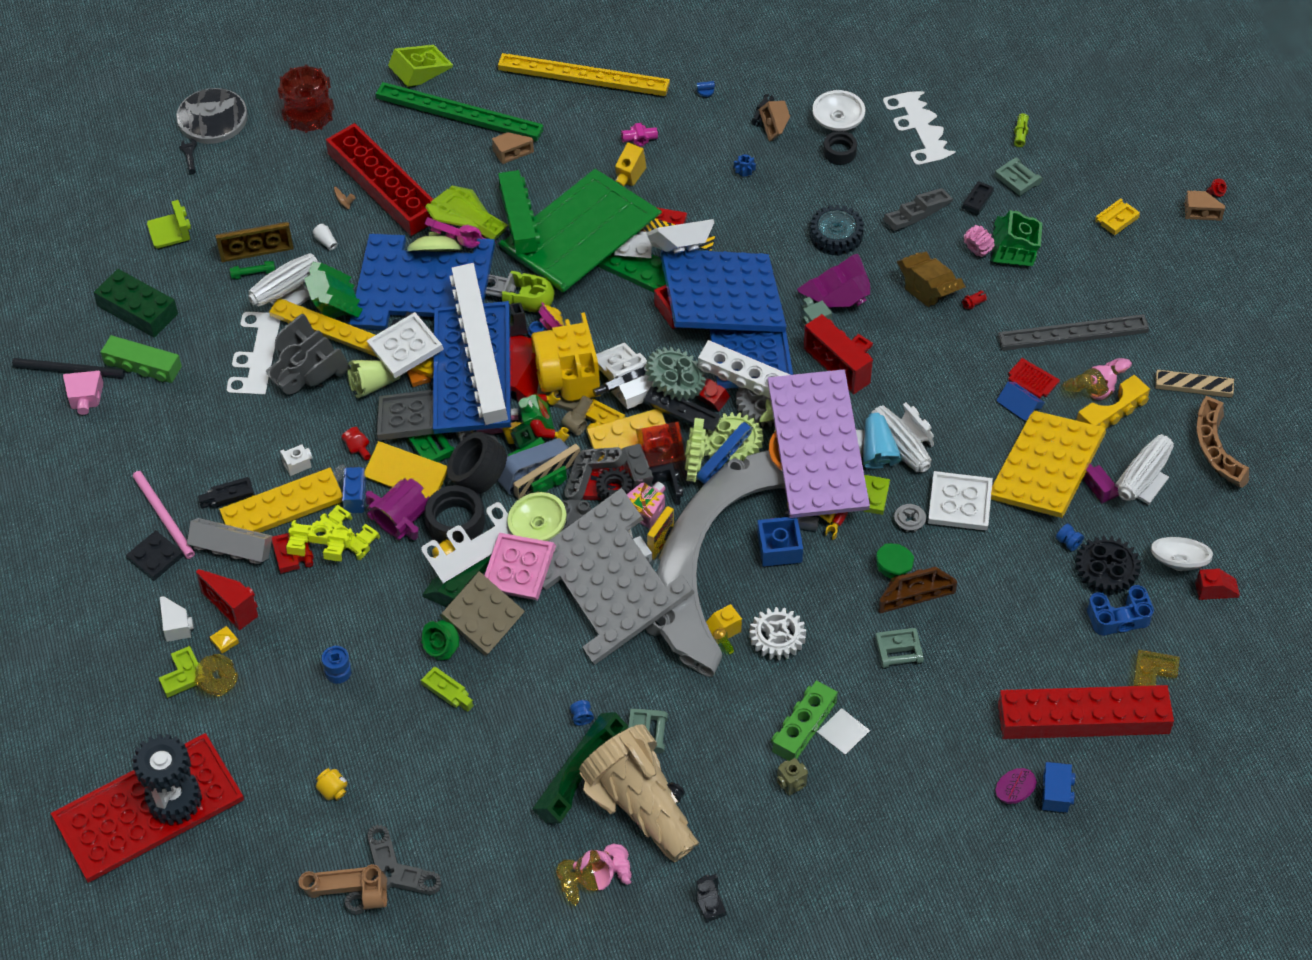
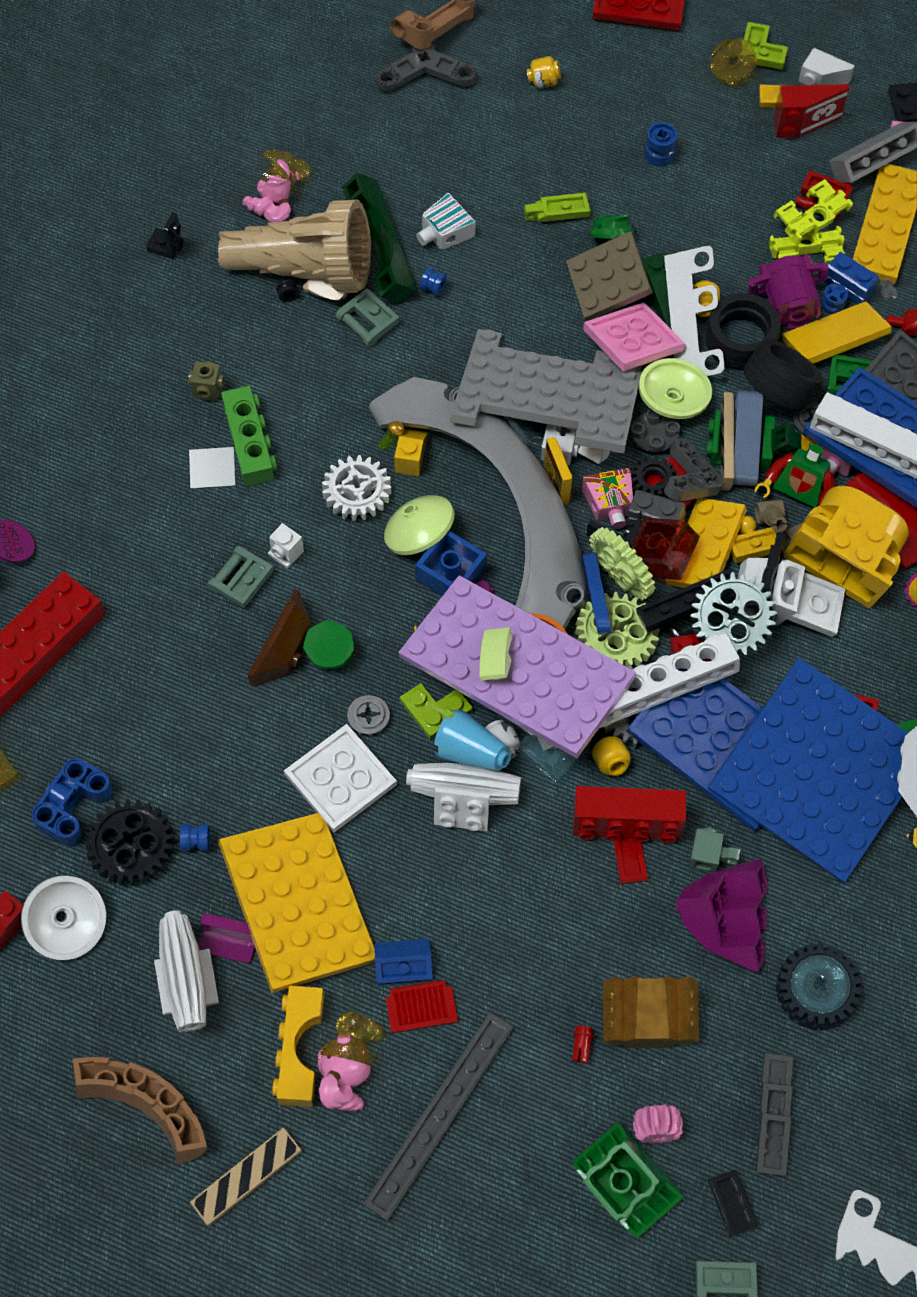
camera: 130 degrees right, 10 degrees up
none -> white brick [268,523,304,569]
none -> yellowish green dish [384,495,455,555]
none -> white torso [416,193,475,250]
none -> yellowish green slope [480,627,513,681]
none -> blue wheel [821,283,848,314]

